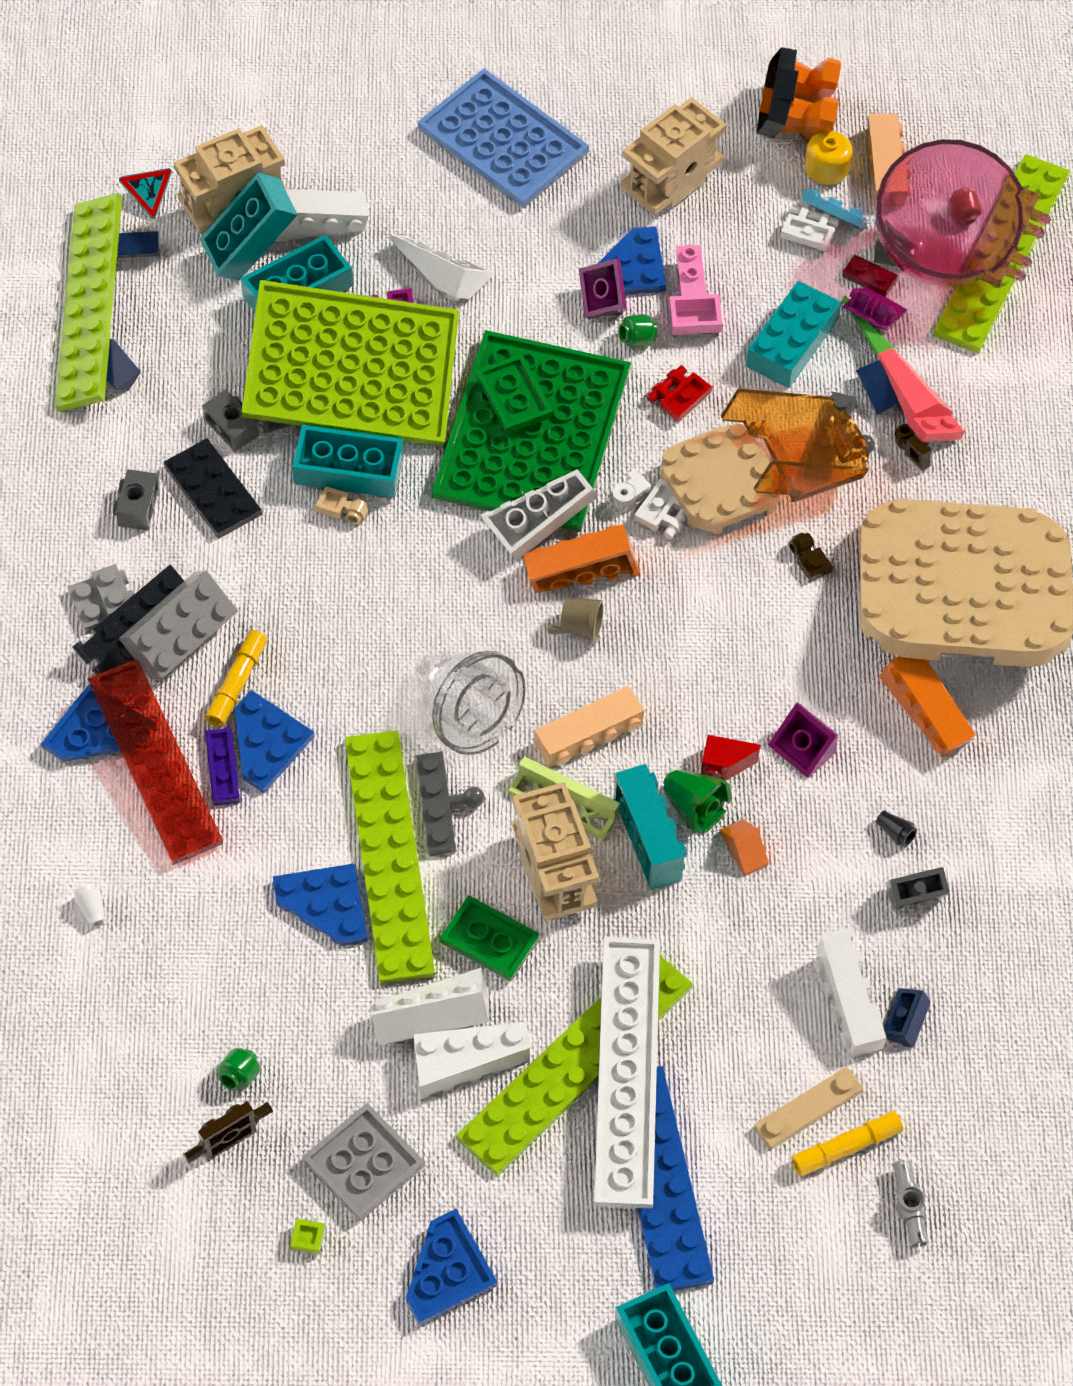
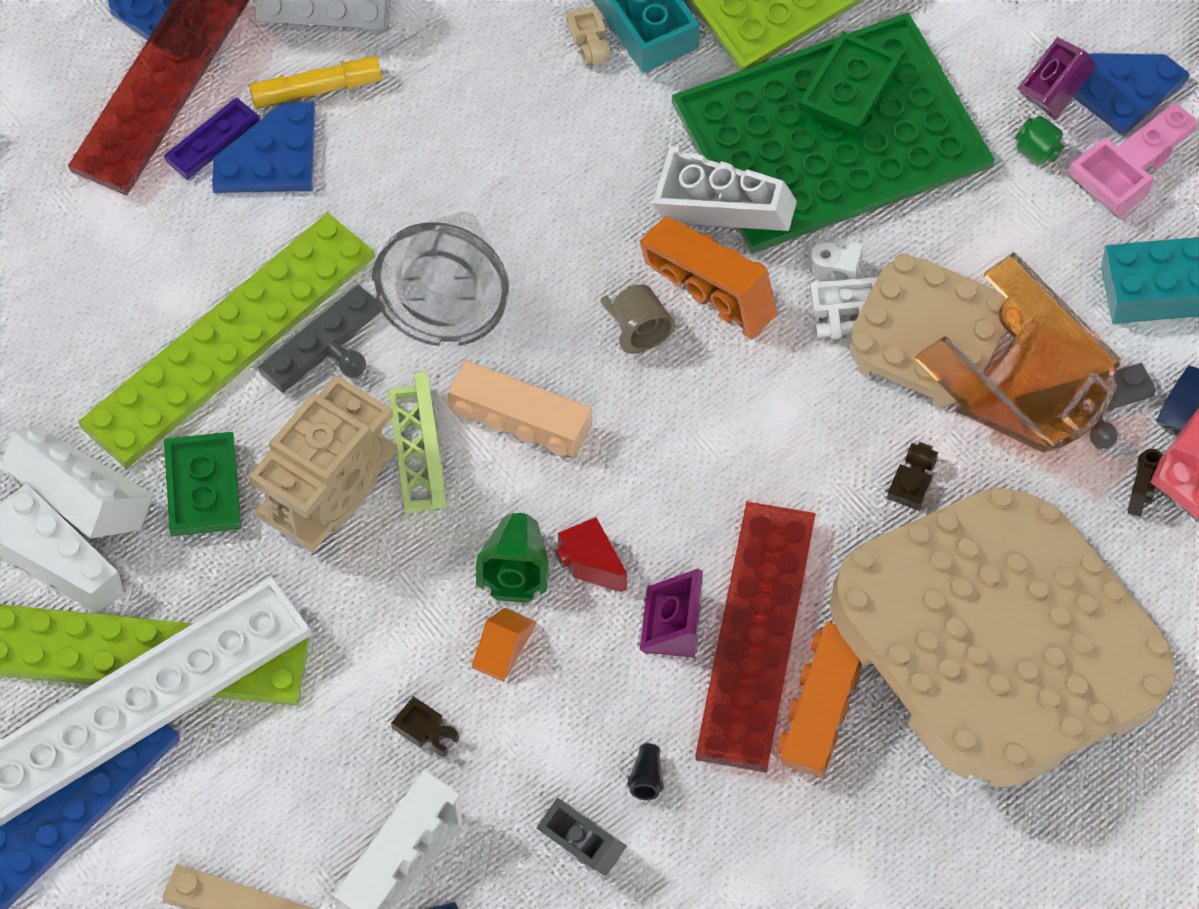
camera: 55 degrees right, 0 degrees up
blue plate [272,863,368,946] -> none
teal brick [613,764,687,891] -> none
red plate [646,365,712,422] -> none
none -> dark brown plate [391,696,459,757]
none -> clear red plate [695,501,816,773]

